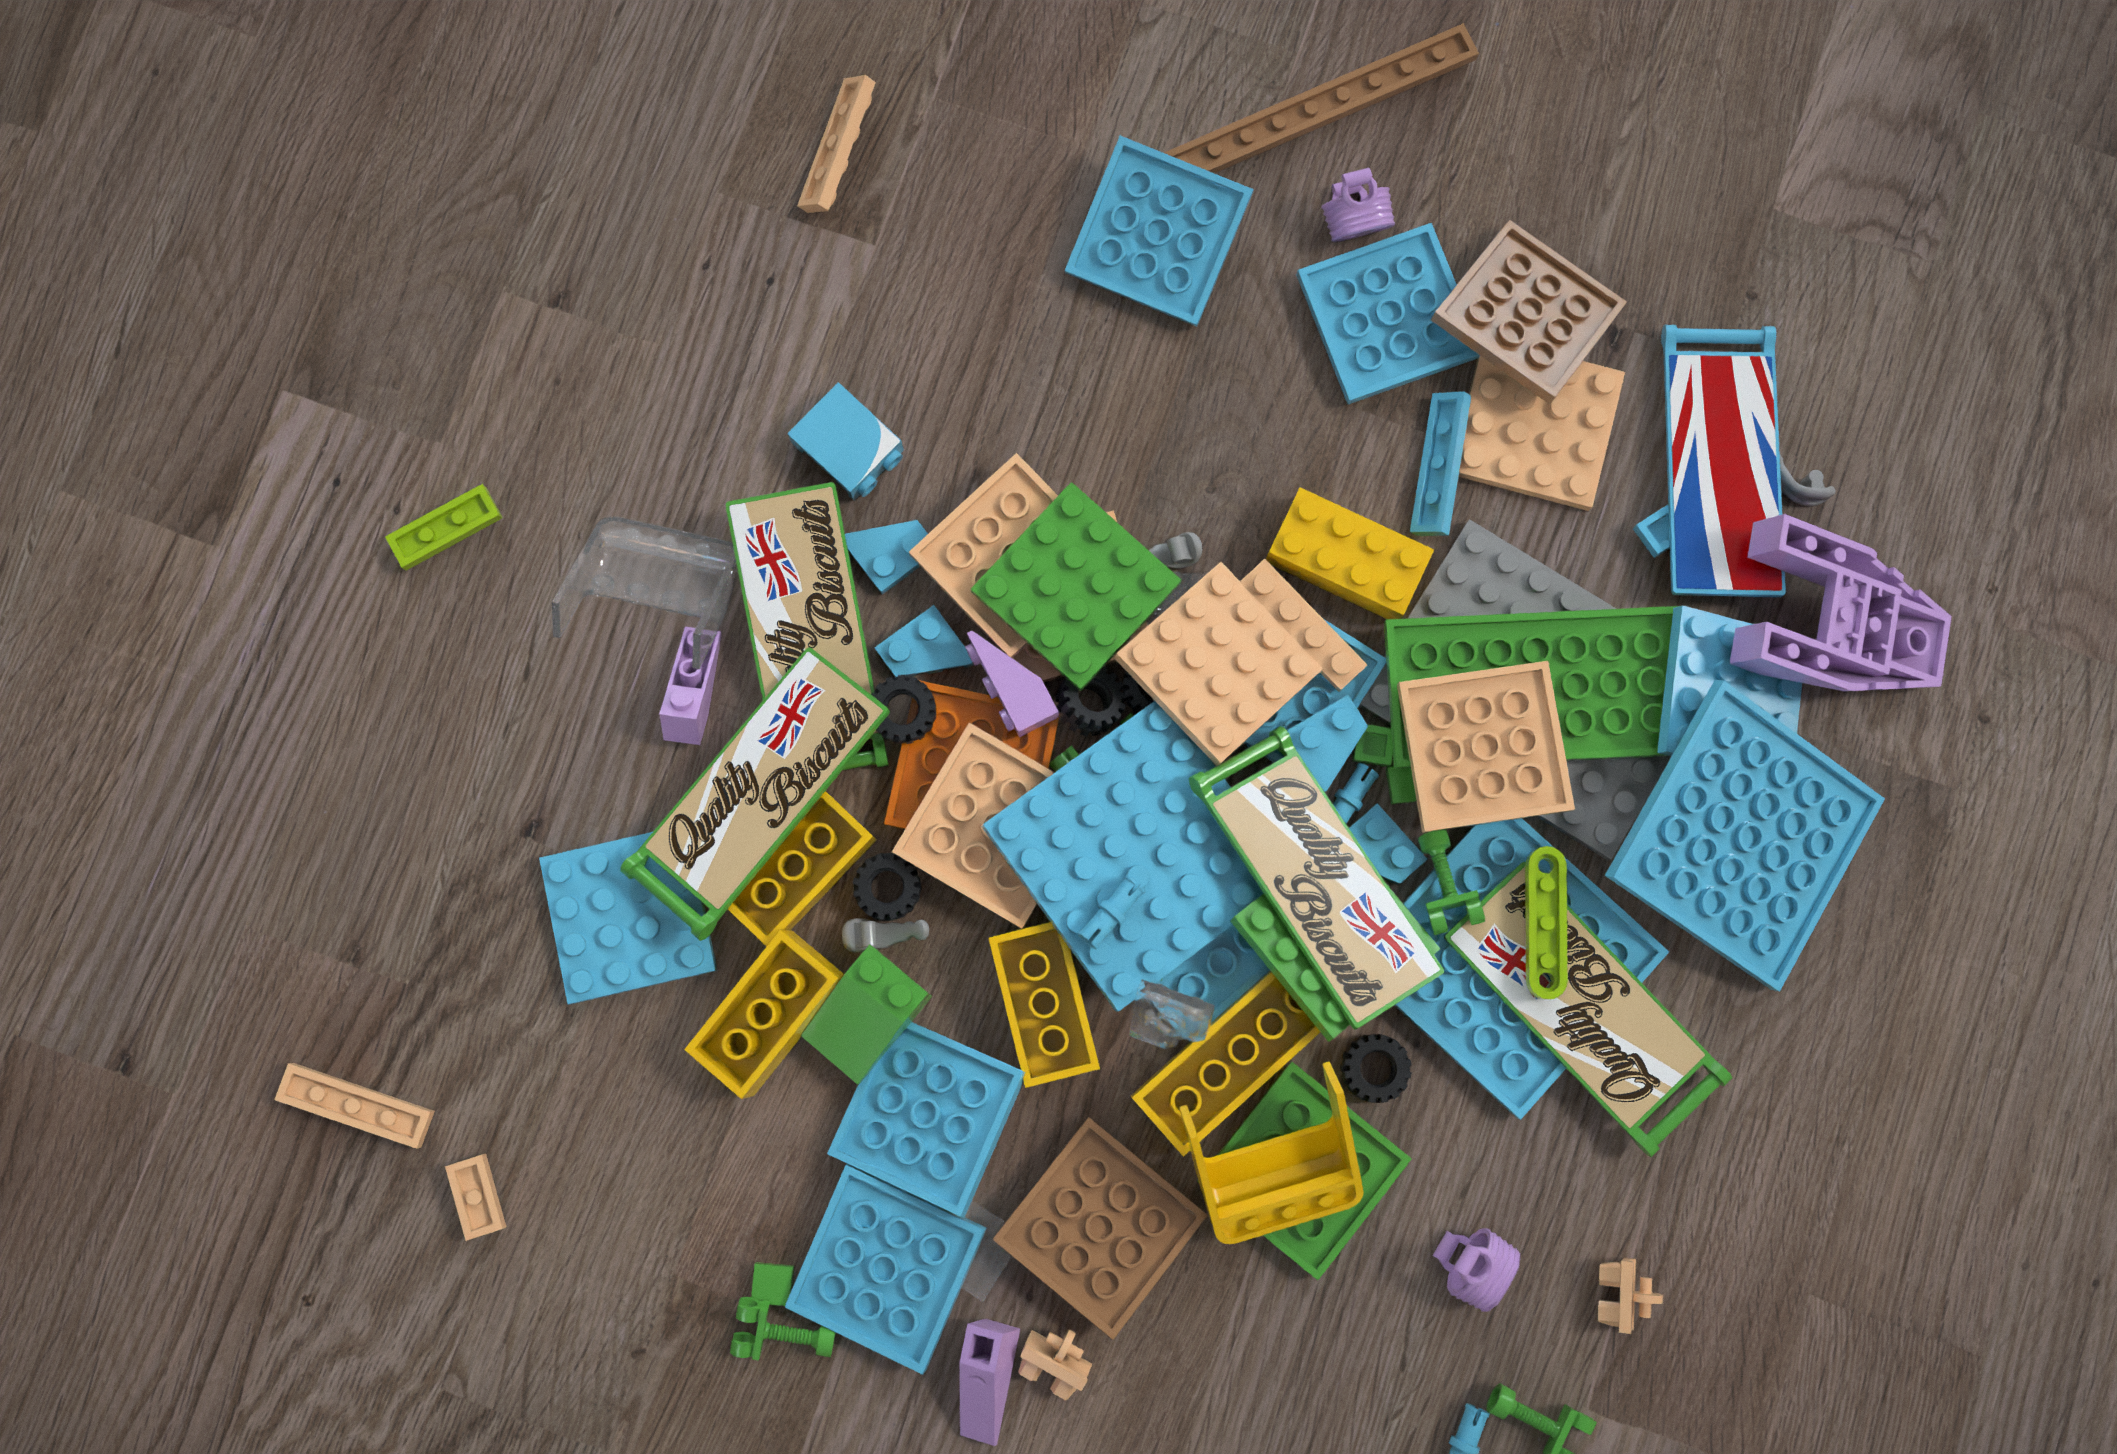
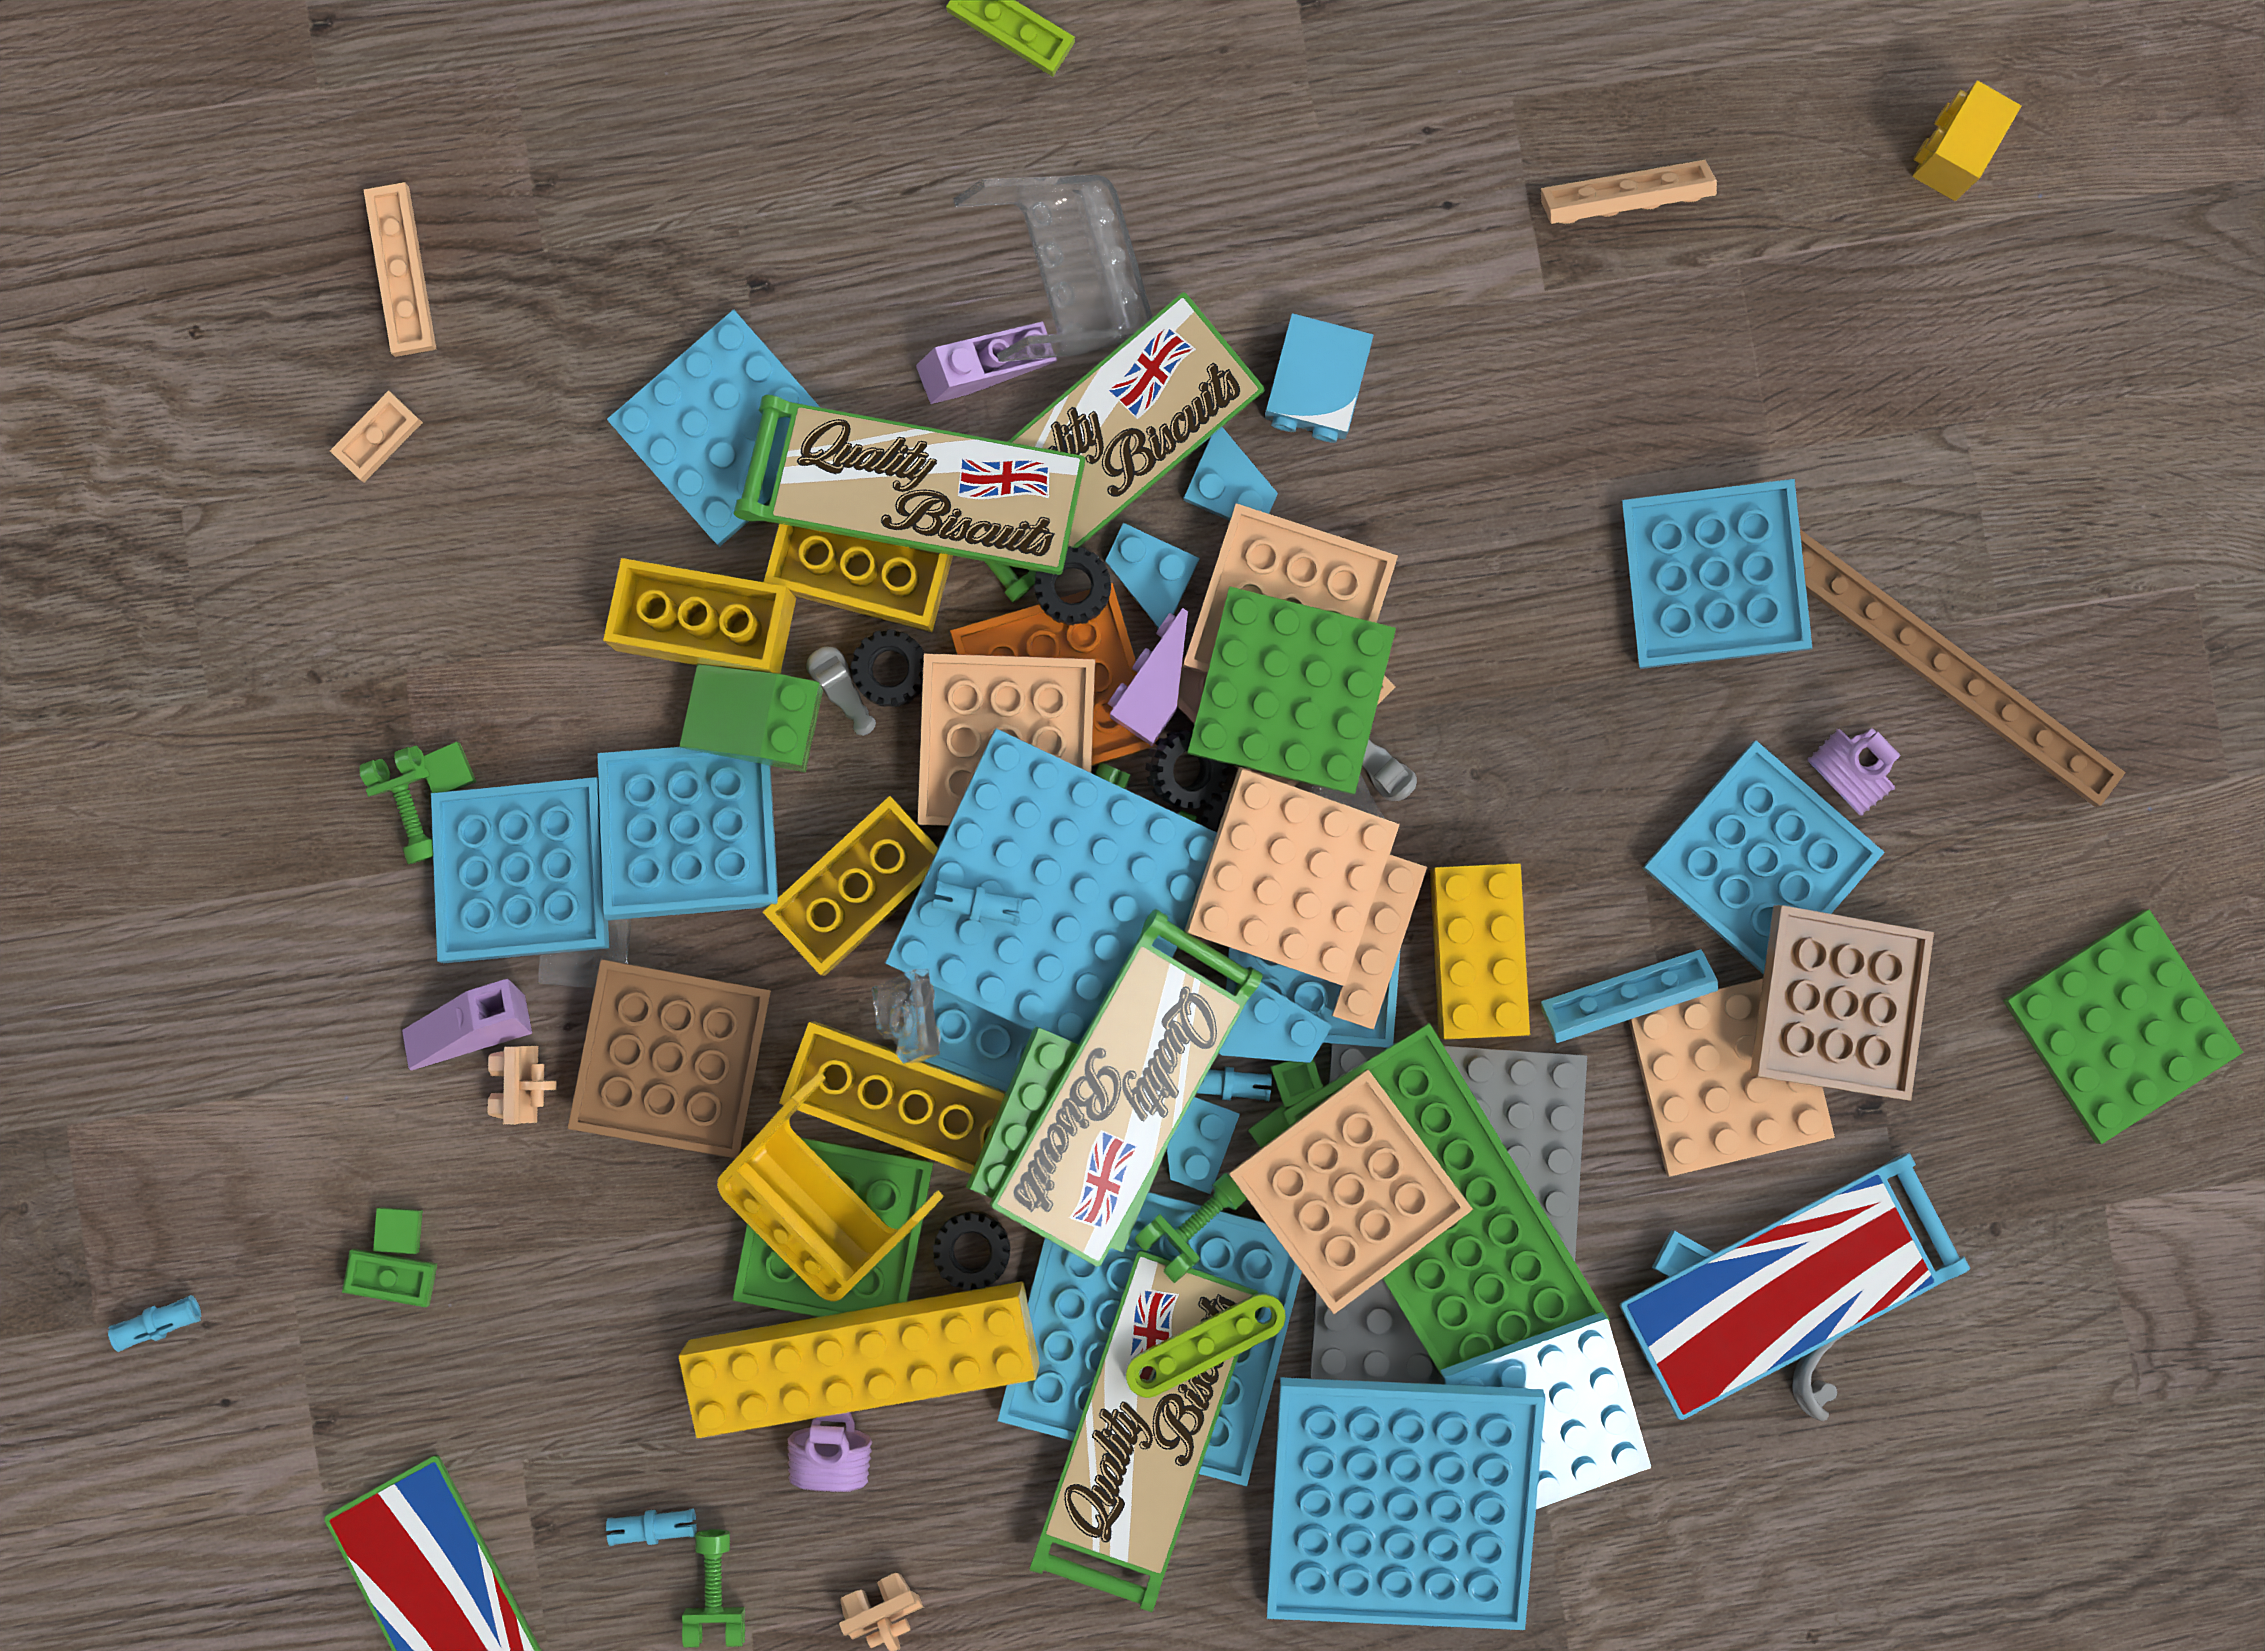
camera: 60 degrees right, 5 degrees up
lavender wedge [1729,514,1952,691] -> none
none -> yellow brick [678,1281,1040,1438]
none -> bright green plate [2003,909,2243,1144]

